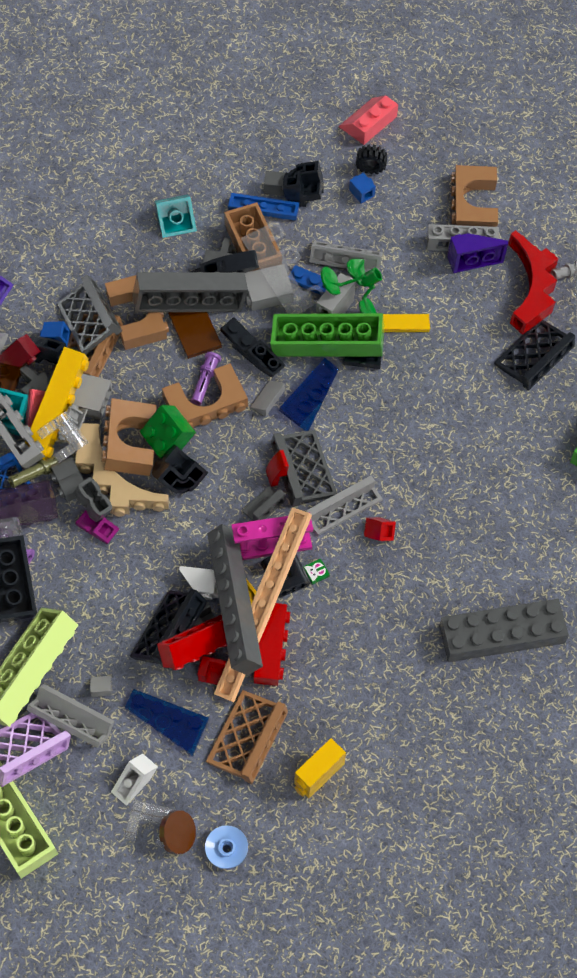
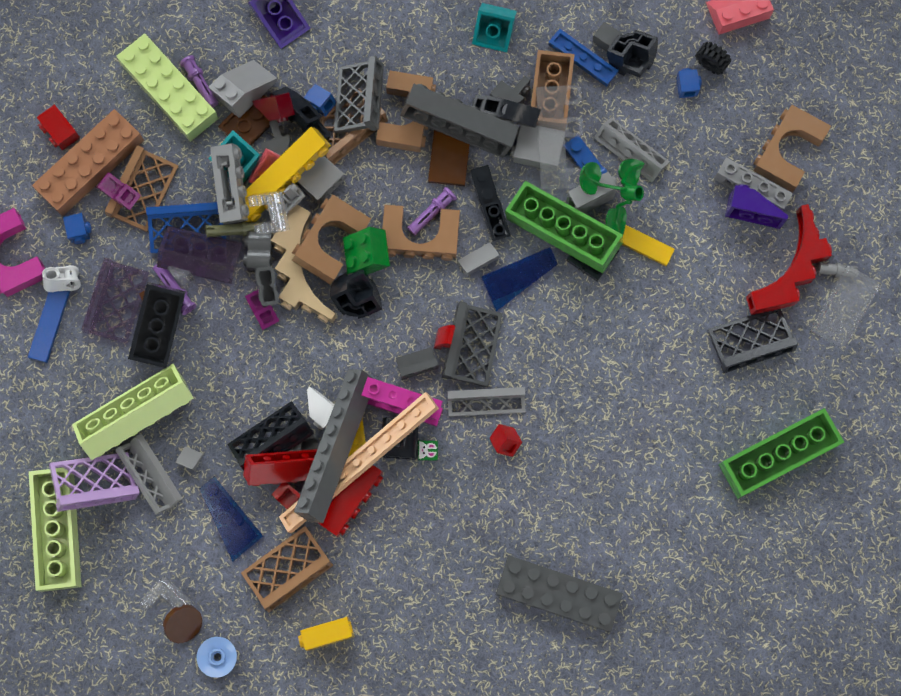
camera: 30 degrees right, 15 degrees up
white slope [111,754,158,805] -> none

